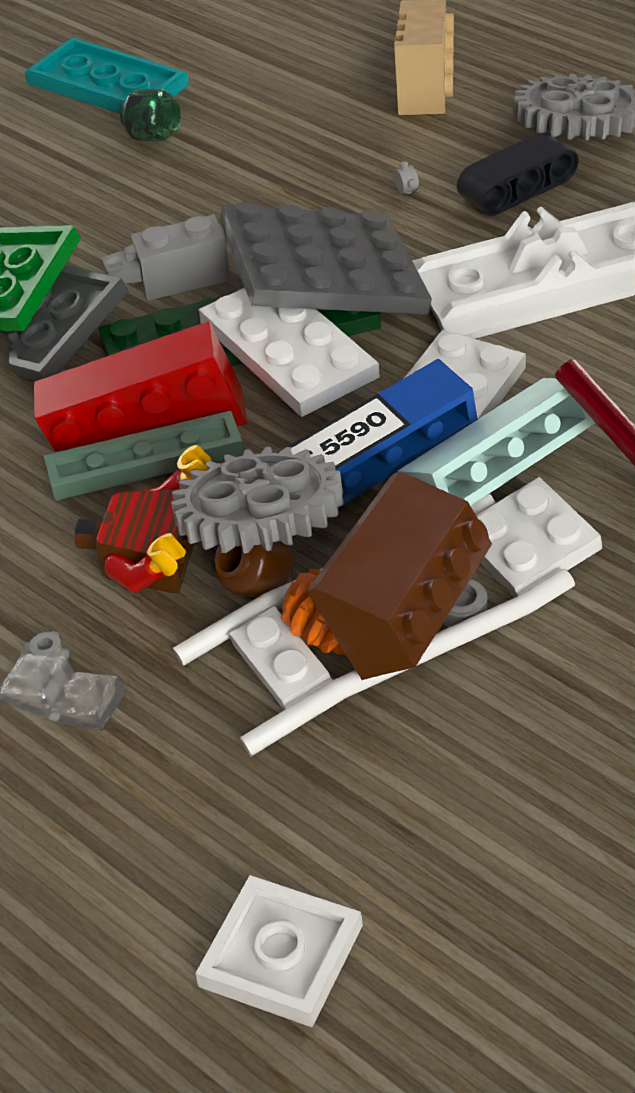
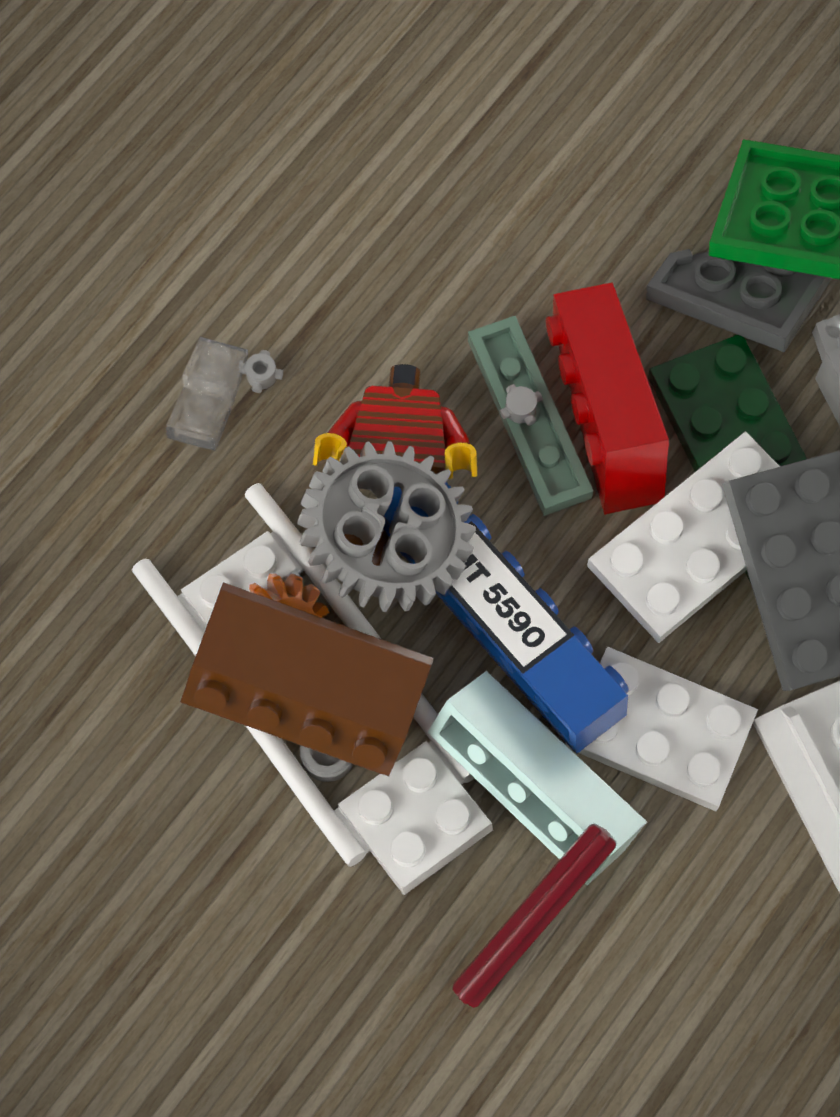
camera: 80 degrees right, 25 degrees up
none -> light grey piece [499,384,543,426]

